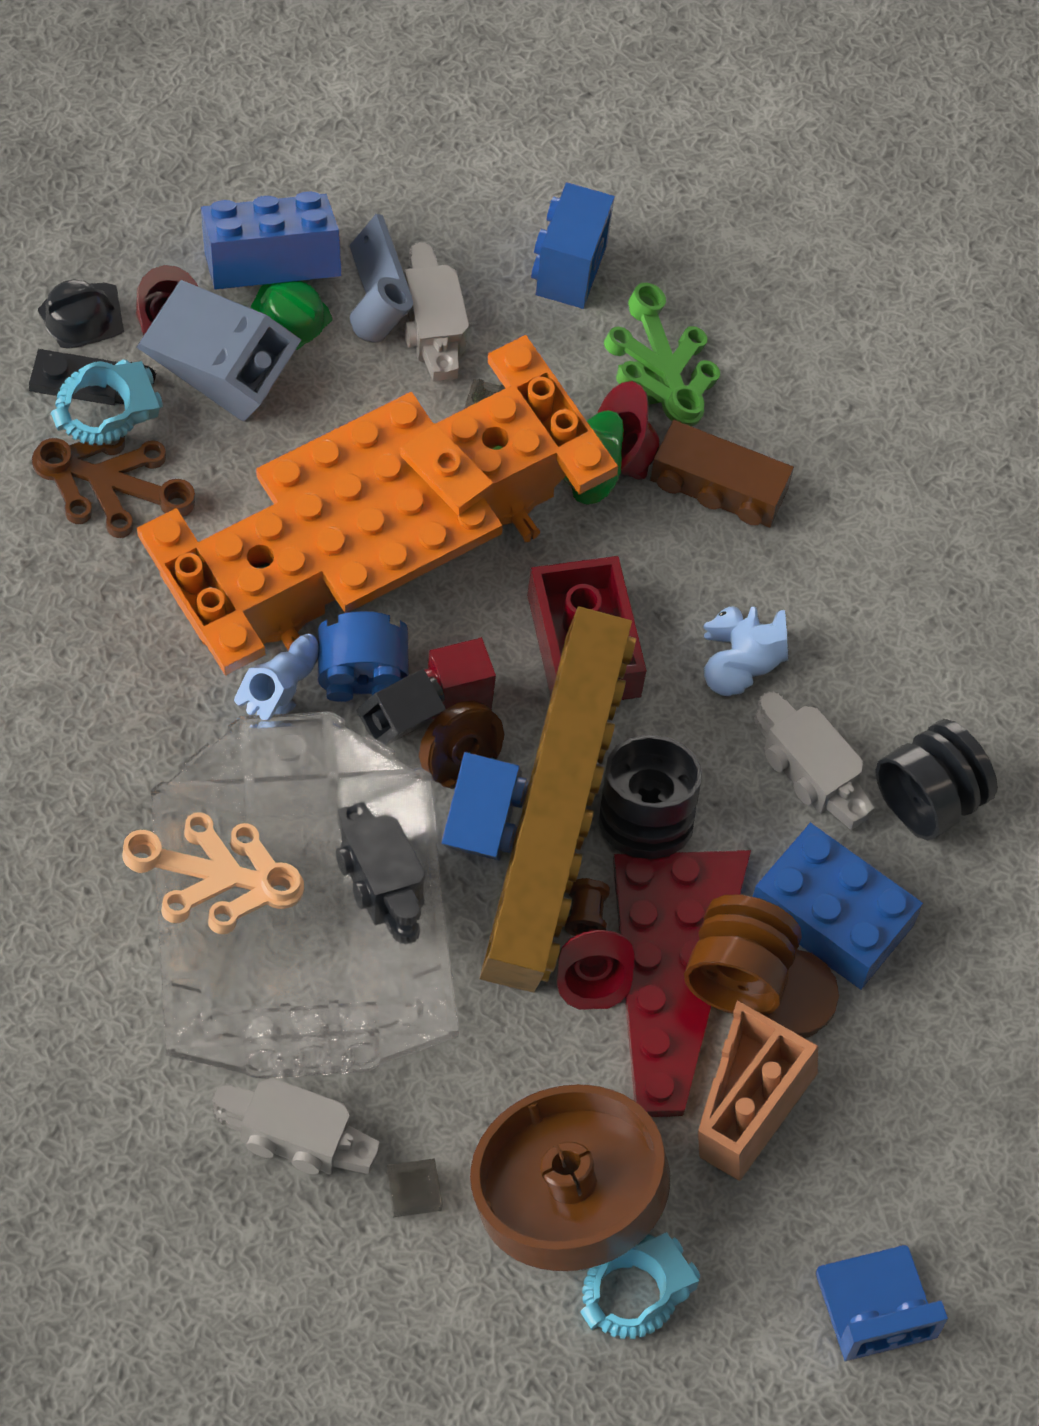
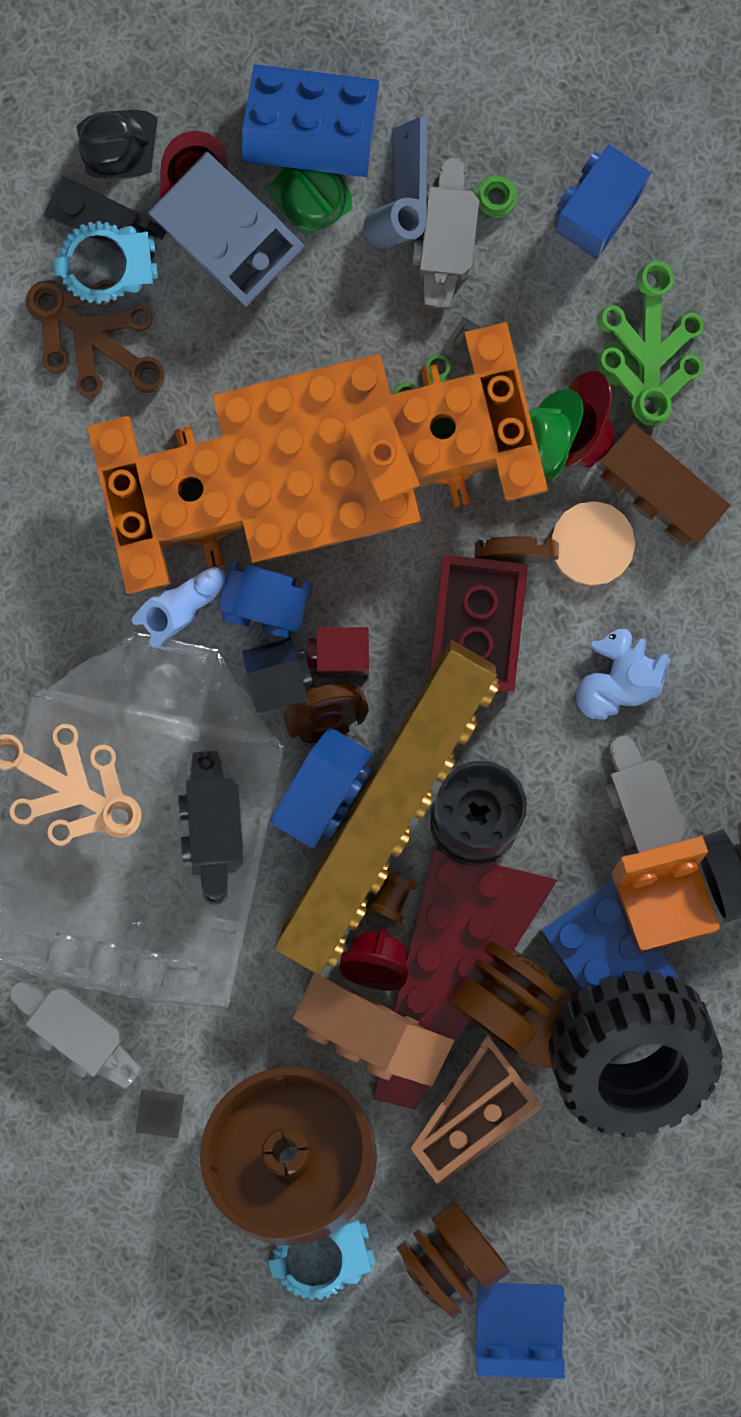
camera: 25 degrees right, 25 degrees up
none -> nougat wedge [293,972,454,1087]
none -> reddish brown wheel [396,1200,510,1319]
none -> reddish brown tile [474,536,559,563]
none -> bright green plate [475,175,517,218]
none -> black tyre [548,971,723,1137]
none -> light nougat tile [551,501,636,587]
none -> orange bracket [611,836,720,953]

